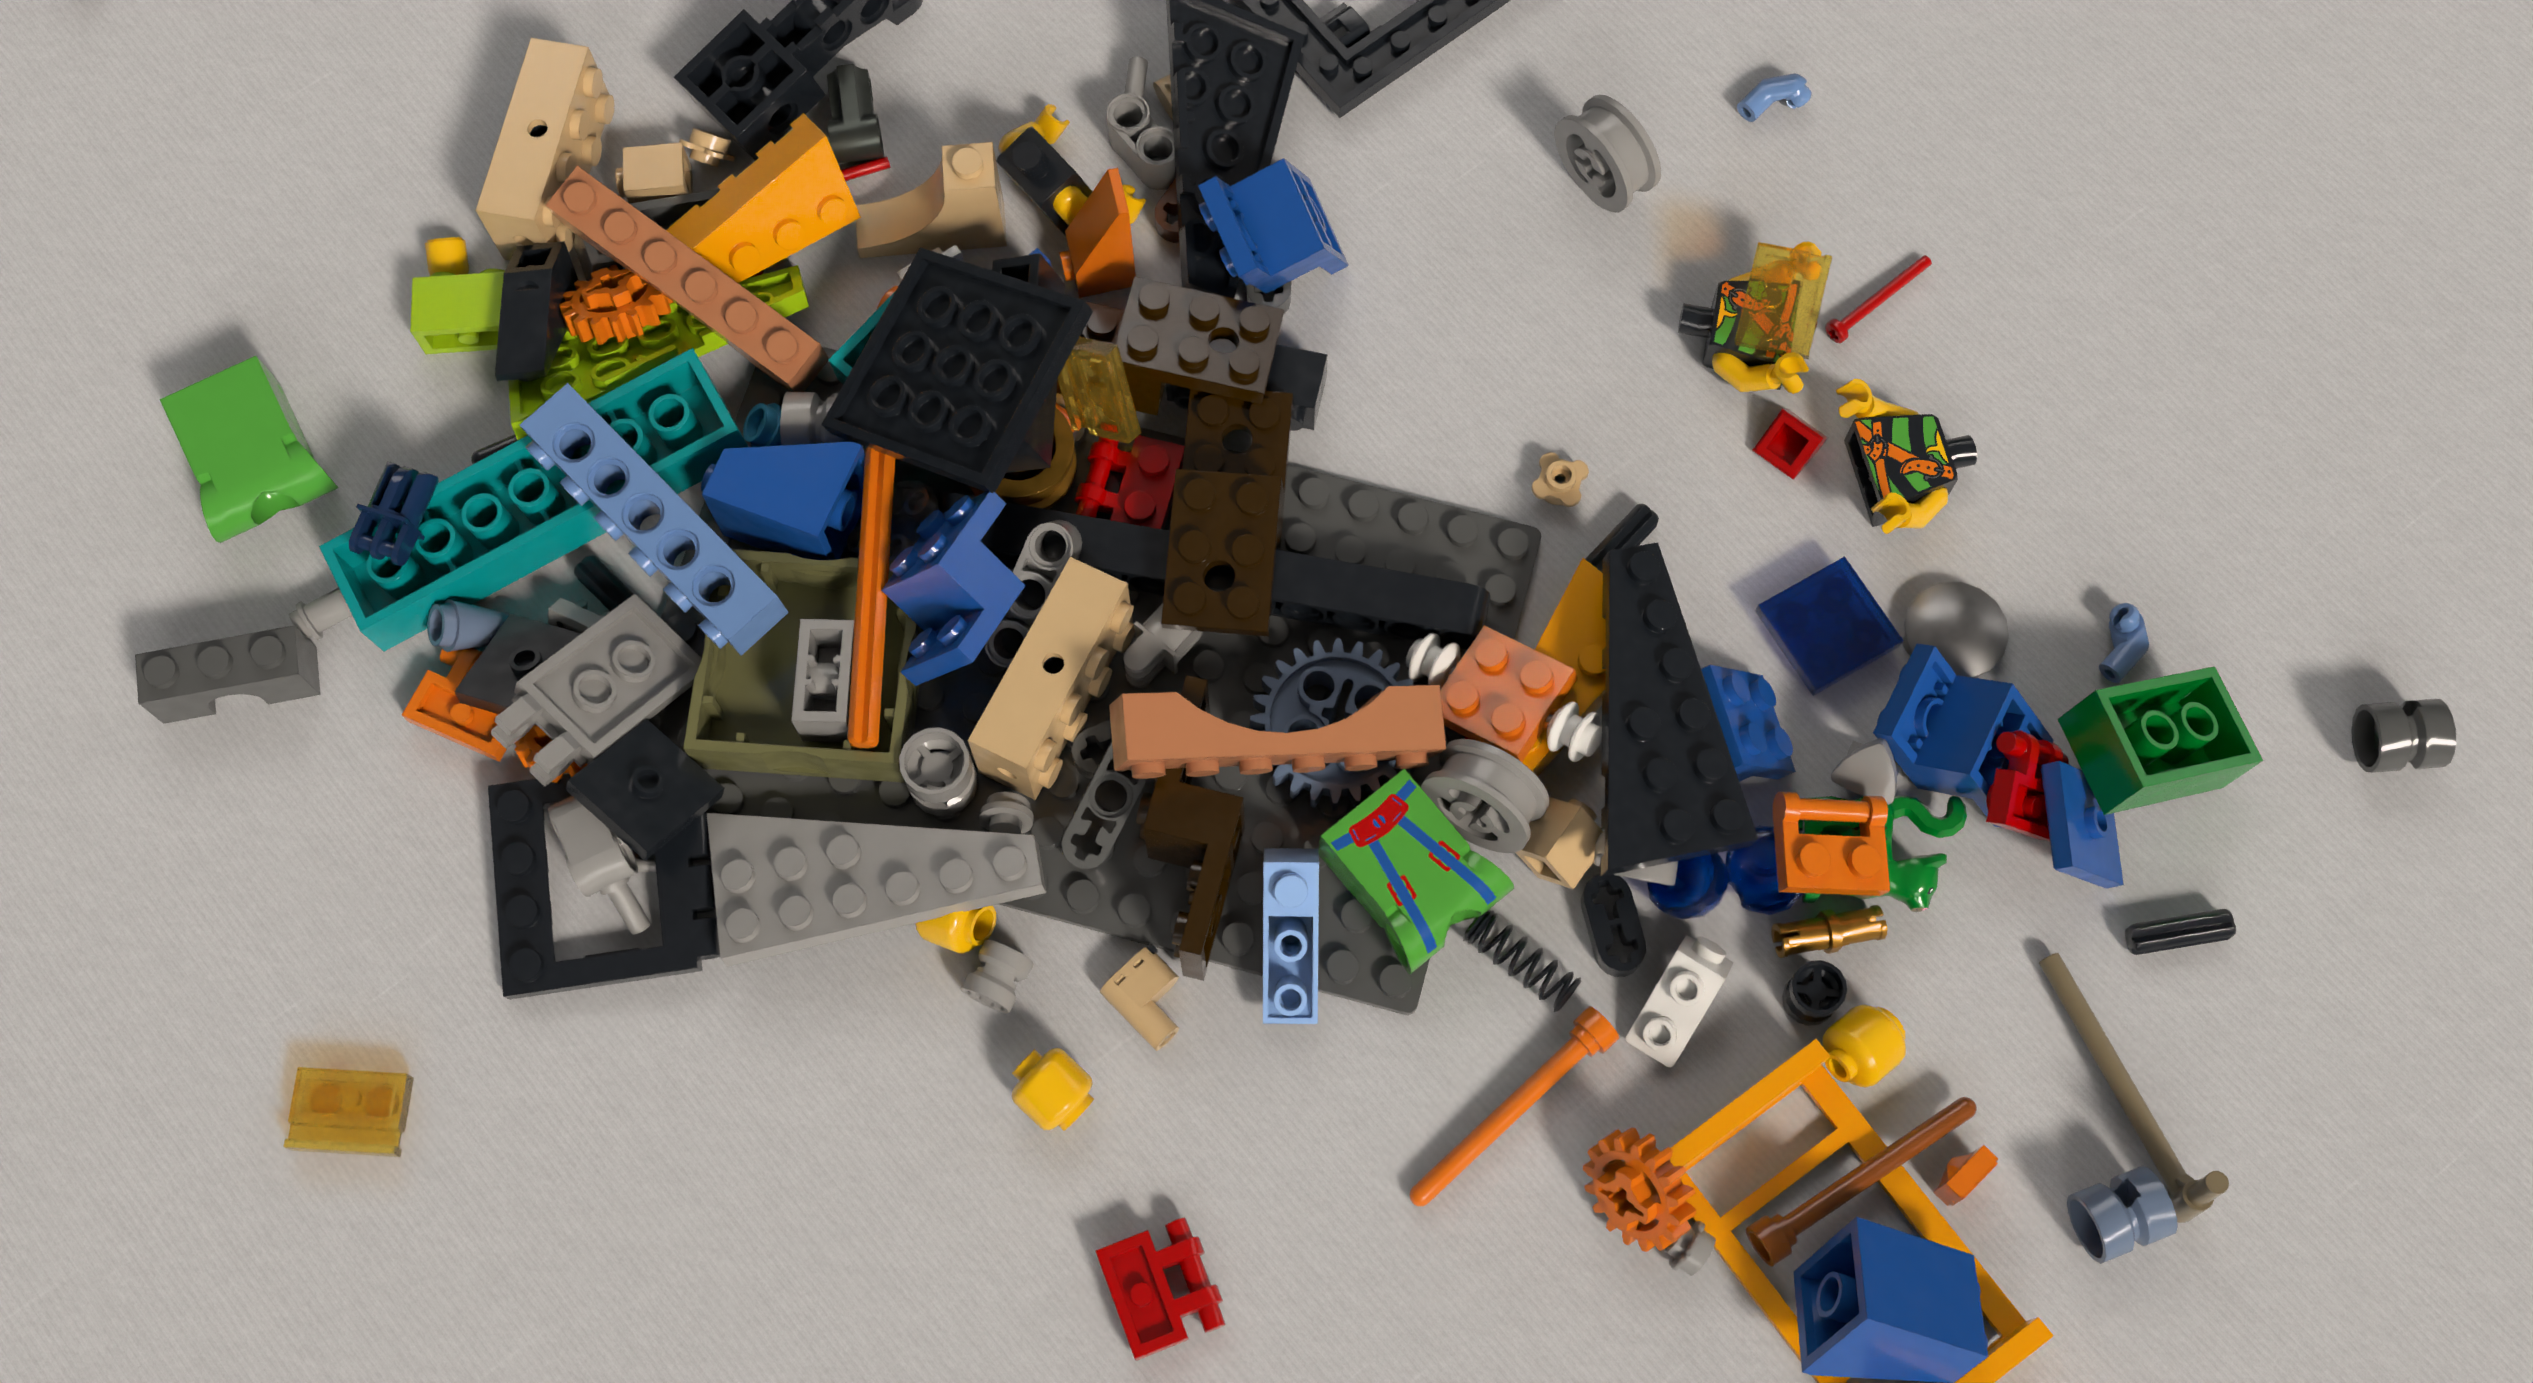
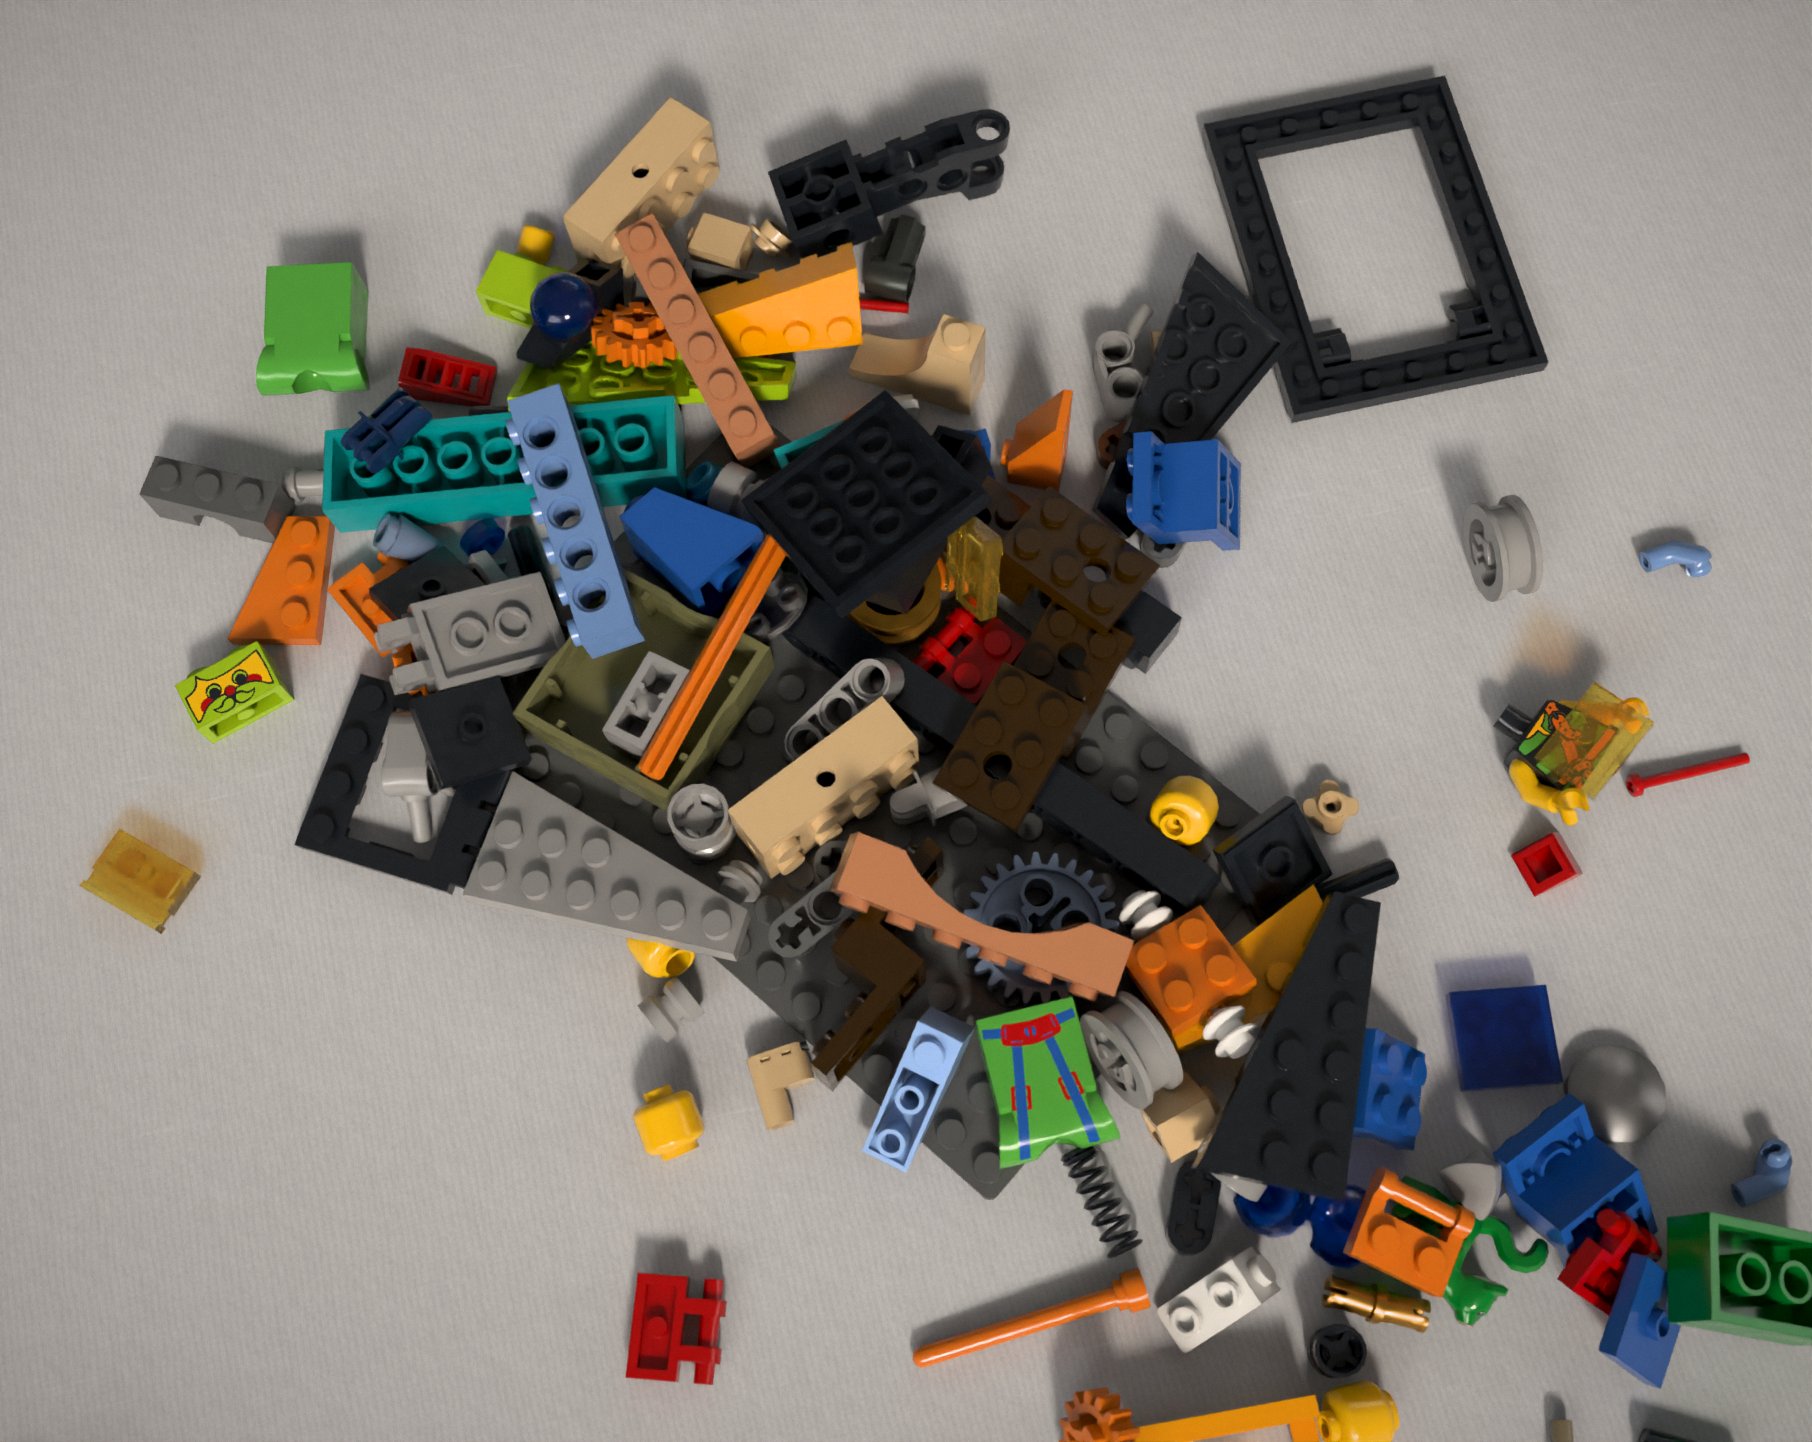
camera: 30 degrees right, 0 degrees up
blue bracket [881,492,1026,686] -> none
black torso [996,104,1147,237] -> none
torso [1836,379,1977,534] -> none
none -> lime brick [174,641,294,744]
none -> orange wing [227,516,335,645]
none -> red slope [398,347,498,407]
none -> clear blue tile [460,518,505,558]
none -> clear blue hair [530,272,598,339]
none -> yellow head [1150,776,1219,846]
none -> black plate [1213,796,1333,927]

